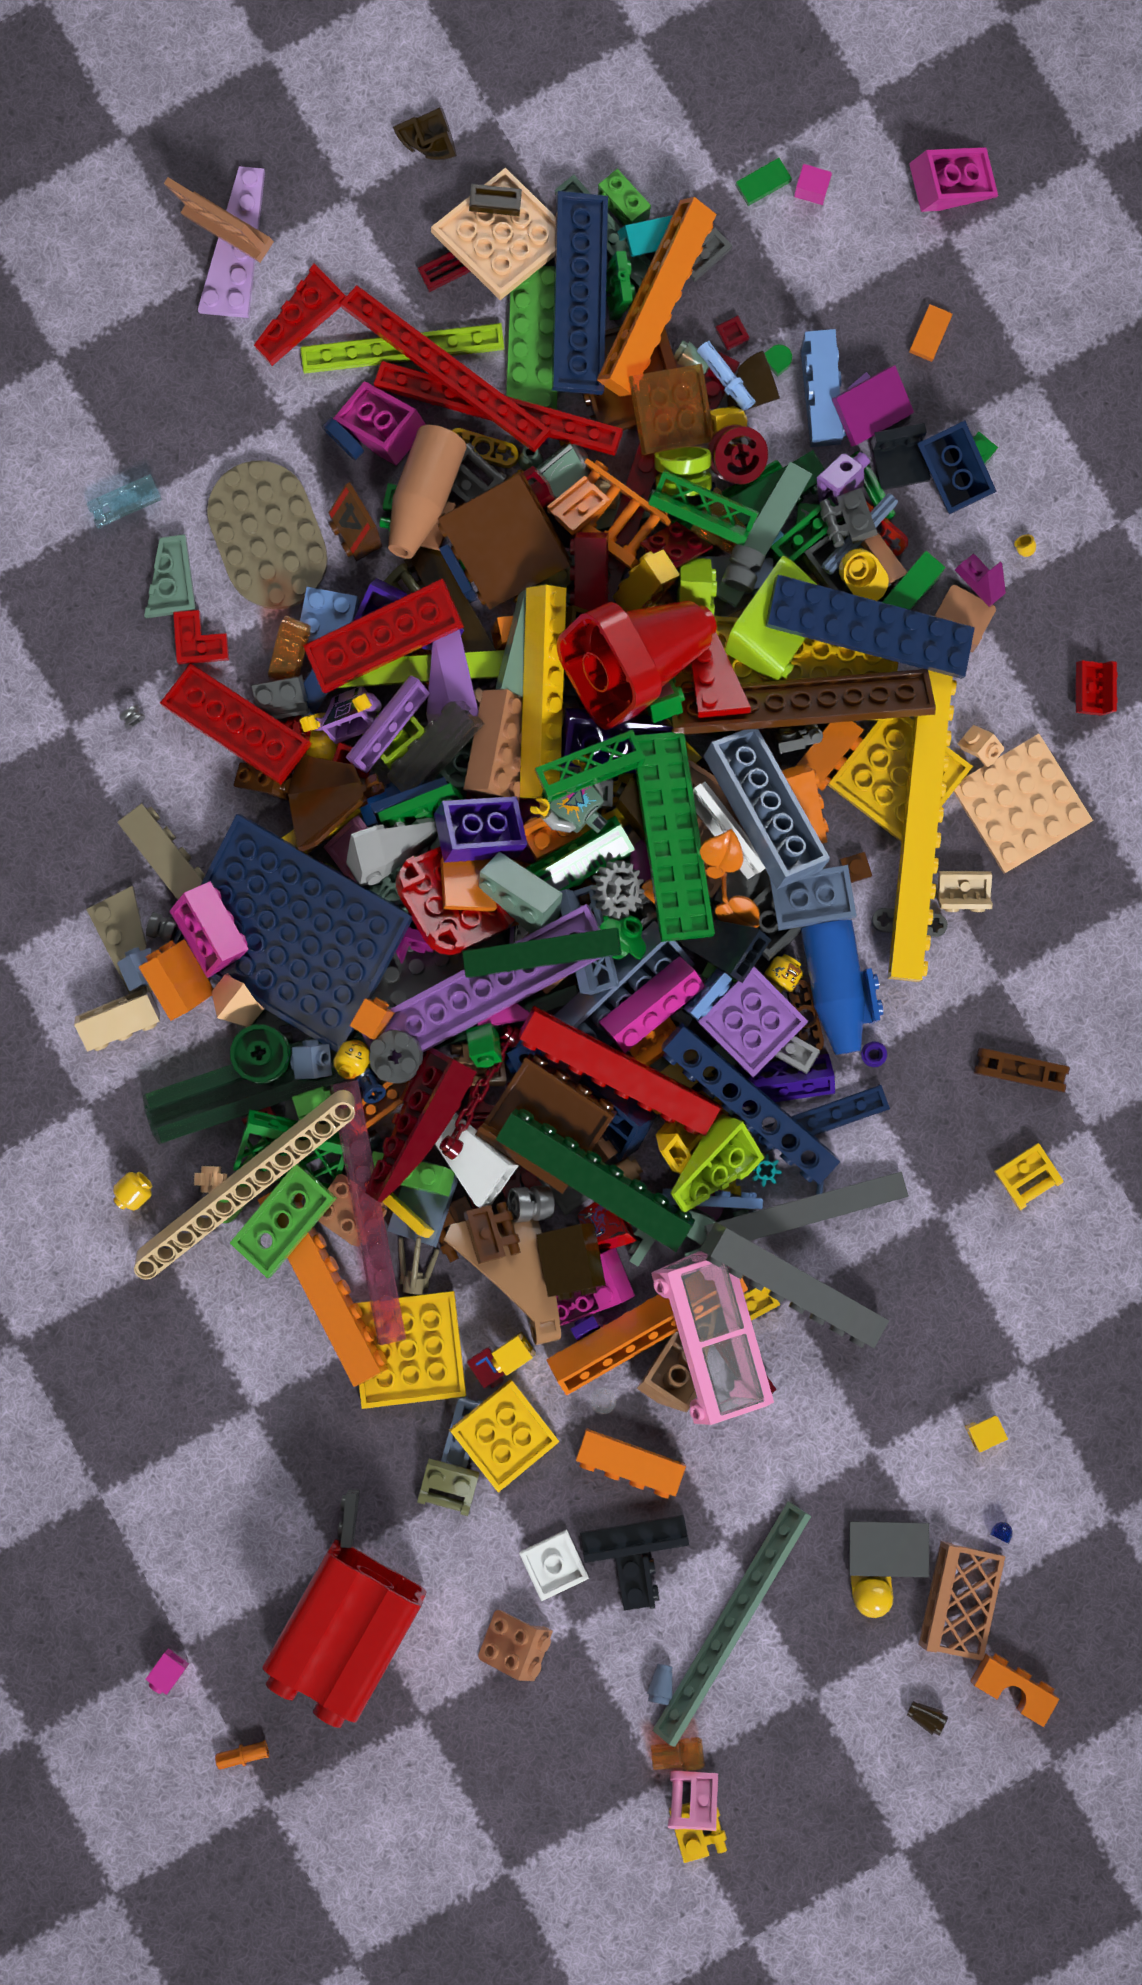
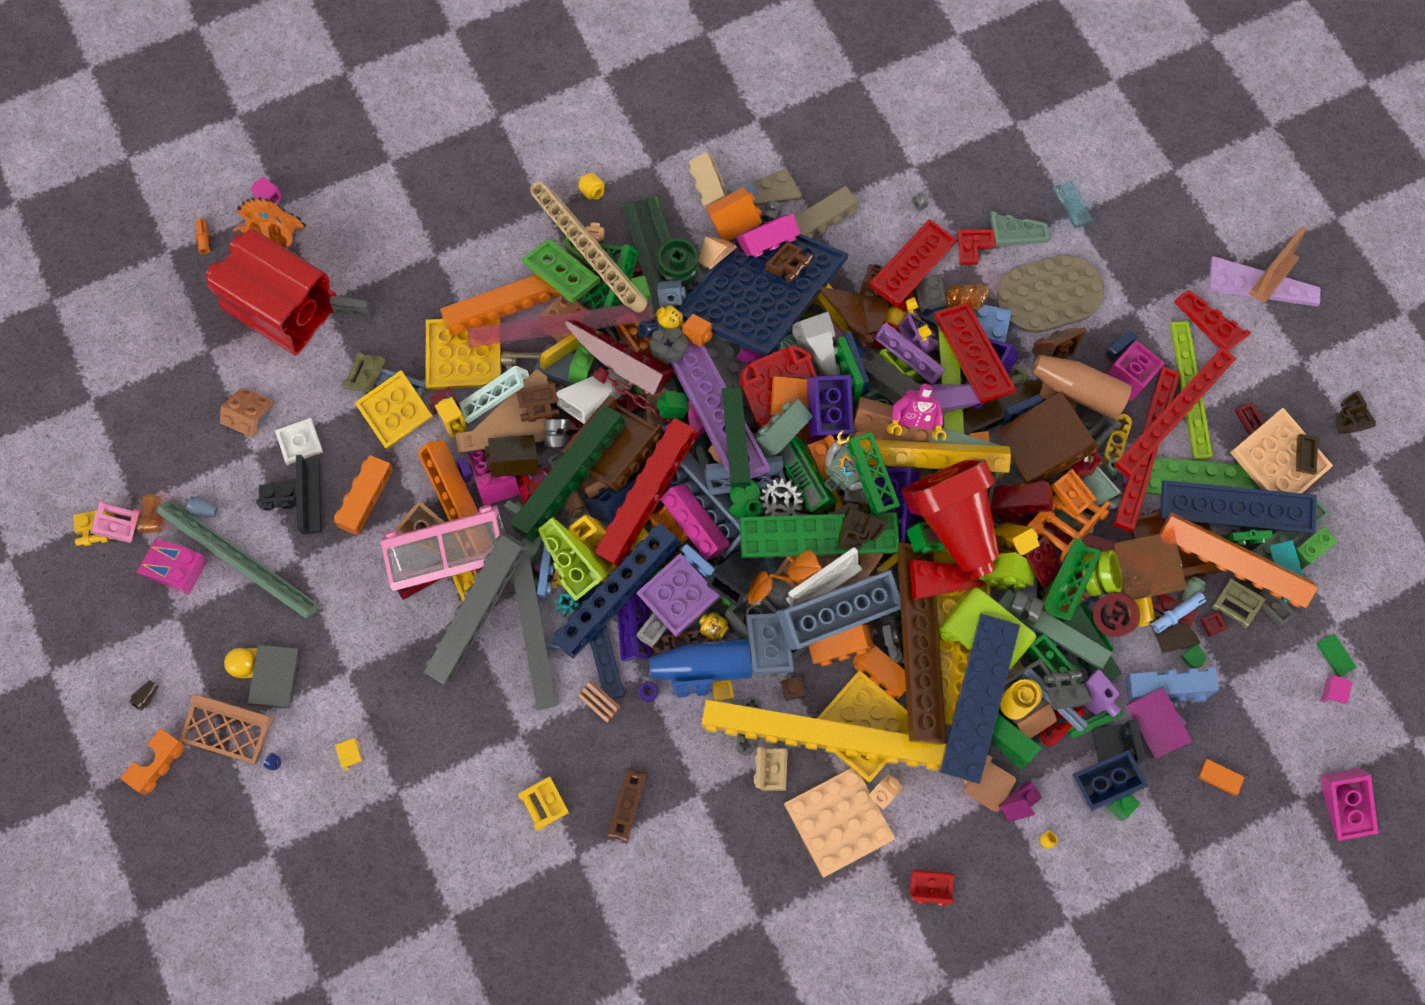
camera: 90 degrees right, 15 degrees down
none -> dark pink slope [136,538,207,595]
none -> orange piece [232,197,306,248]
none -> light aqua fence [460,366,529,423]
none -> nougat tile [578,680,621,722]
none -> yellow tile [712,680,734,702]
none -> reddish brown plate [765,241,813,282]
none -> dark brown brick [838,507,888,549]
none -> dark pink torso [887,384,946,440]
none -> olive plate [1211,578,1266,629]

